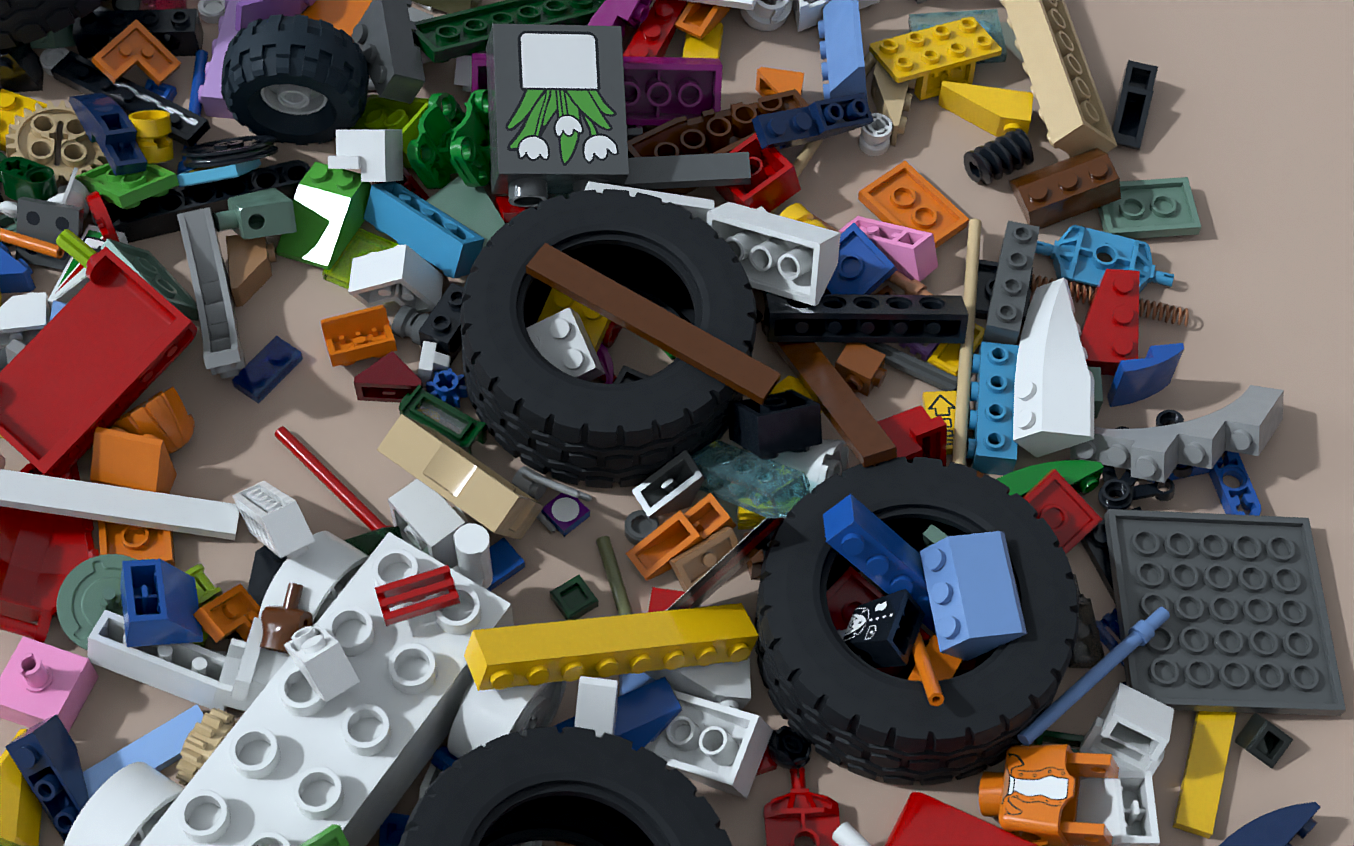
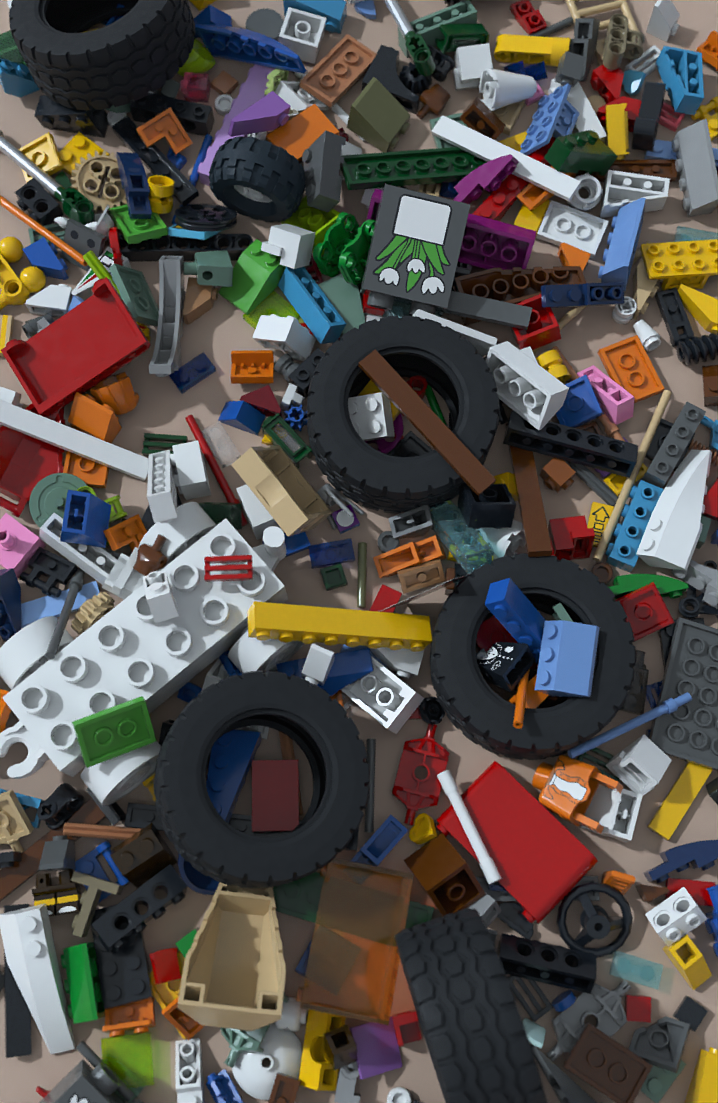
camera: 20 degrees right, 15 degrees up
none -> black plate [20,547,78,598]
none -> dark grey bar [45,568,85,659]
none -> dark green tile [142,433,188,456]
none -> white brick [170,440,211,500]
none -> clear plate [201,421,241,468]
none -> blue slope [218,400,266,436]
none -> clear blue plate [308,538,355,569]
none -> white plate [536,200,609,259]
none -> white cone [633,320,661,351]
none -> black plate [655,287,694,347]

